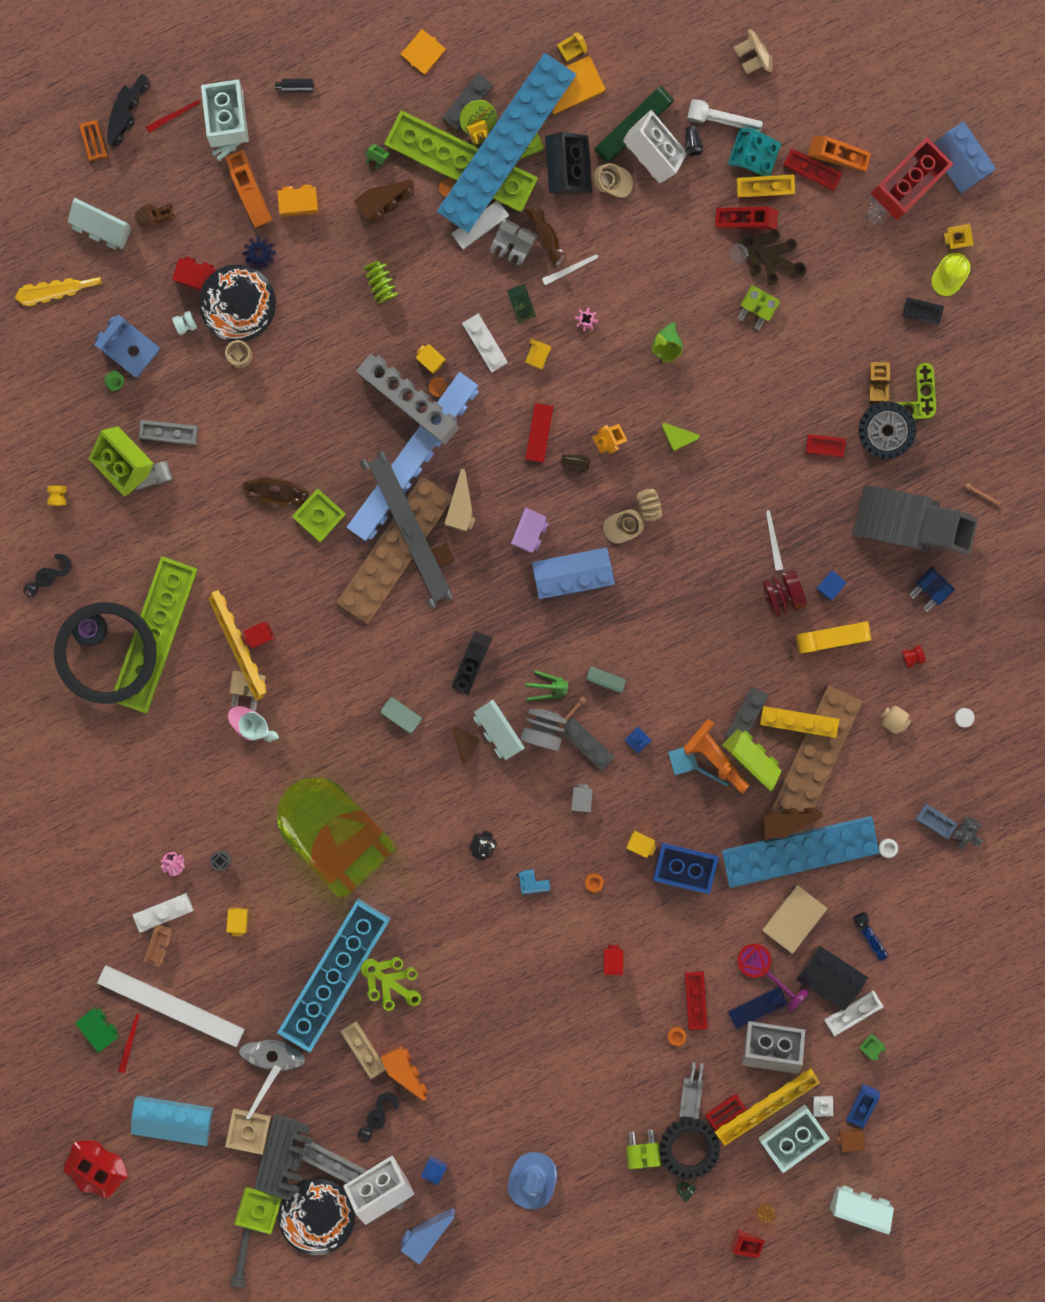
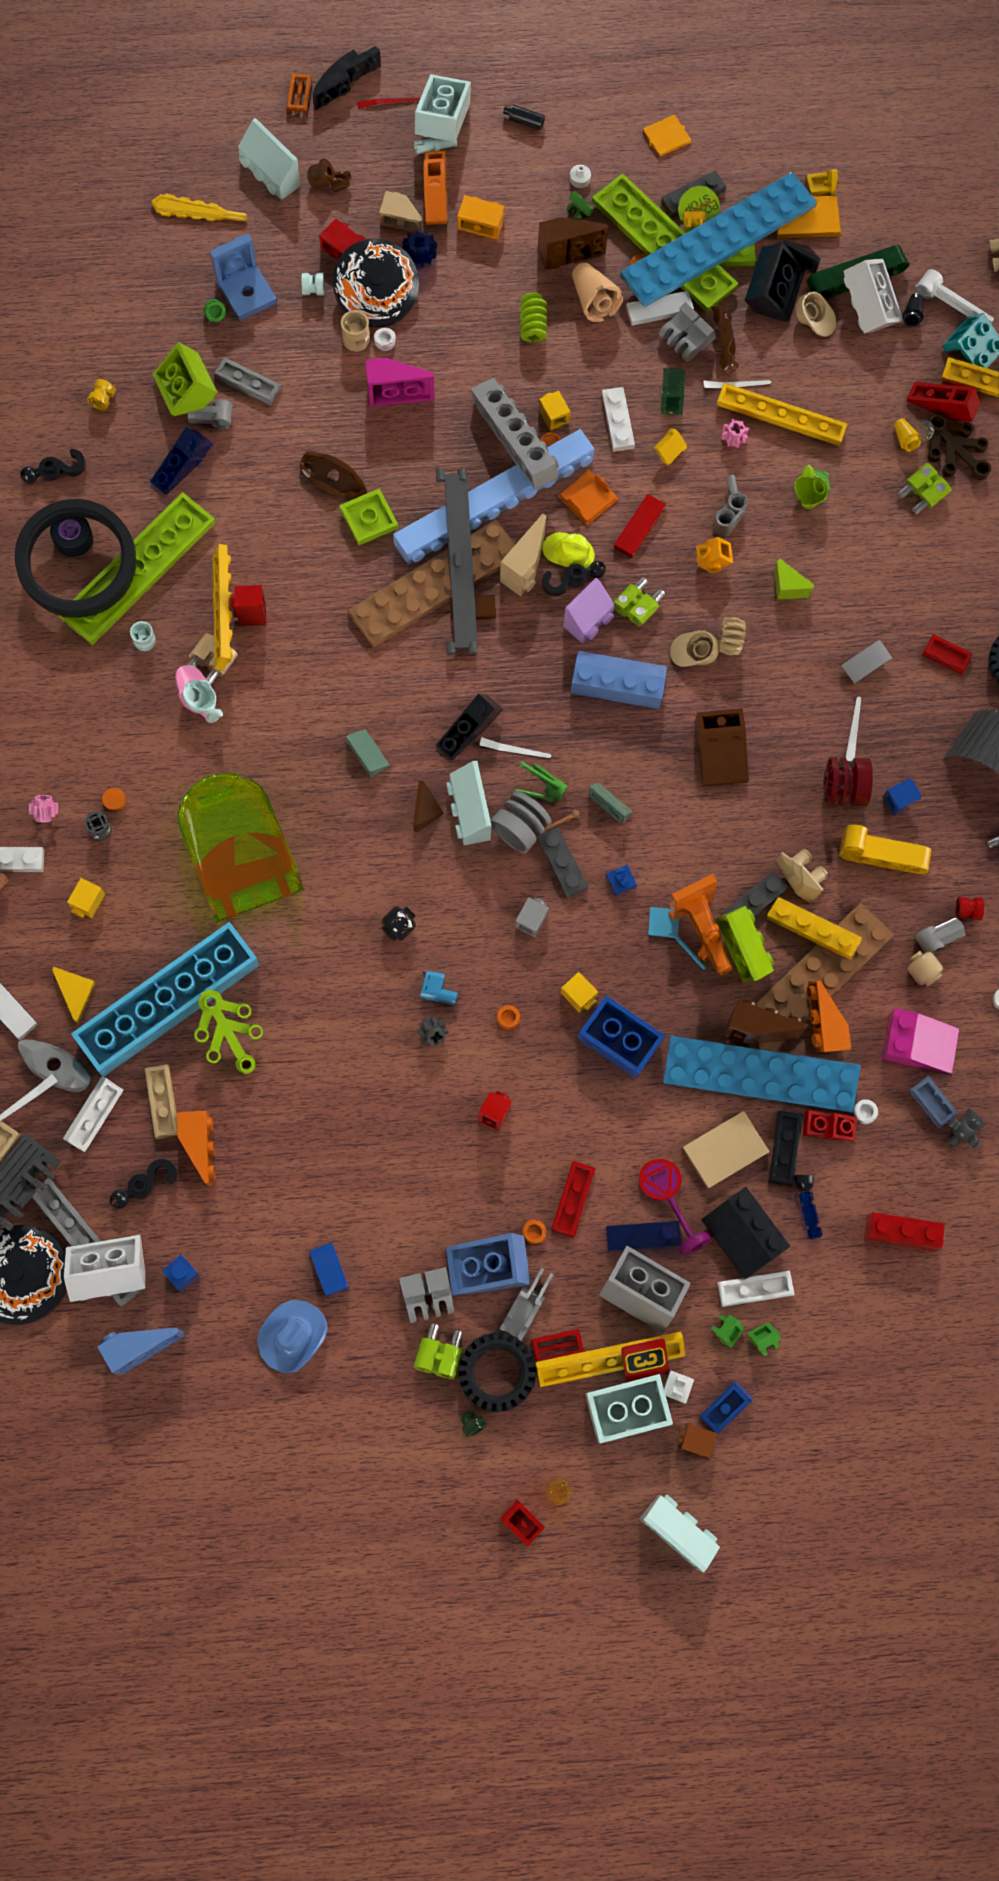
camera: 20 degrees right, 15 degrees down
dark brown cone [561,454,590,474] -> none
none -> yellow tile [52,967,96,1023]
none -> white plate [63,1077,123,1152]
none -> orange tile [102,788,127,812]
none -> light aqua wheel [130,621,156,651]
none -> clear blue slope [150,427,213,495]
none -> blue slope [309,1242,349,1297]
none -> dark pink slope [365,358,435,407]
none -> white tile [374,328,396,351]
none -> tan slope [379,191,422,234]
none -> light grey legs [399,1267,455,1323]
none -> dark grey gear [417,1016,449,1047]
none -> medium blue slope [446,1233,531,1296]
none -> white sticker [480,737,551,758]
none -> neon yellow piece [542,532,595,568]
none -> black piece [542,561,606,597]
none -> orange piece [557,469,619,526]
none -> white tile [570,165,591,188]
none -> light nougat cone [572,263,623,322]
none -> lime piece [613,577,665,627]
none -> sticker [621,1338,669,1382]
none -> reddish brown slope [694,708,749,786]
none -> bright green tile [711,1315,745,1348]
none -> light grey beam [713,475,748,537]
none -> yellow plate [716,383,848,446]
none -> black tile [768,1111,802,1187]
none -> tan connector [776,849,828,904]
none -> black slope [782,239,821,273]
none -> red slope [803,1110,857,1142]
none -> orange slope [806,980,851,1052]
none -> light grey slope [841,640,892,684]
none -> red brick [864,1212,945,1251]
none -> slope [881,1008,959,1075]
none -> yellow cone [894,418,921,452]
none -> light grey piece [915,918,966,954]

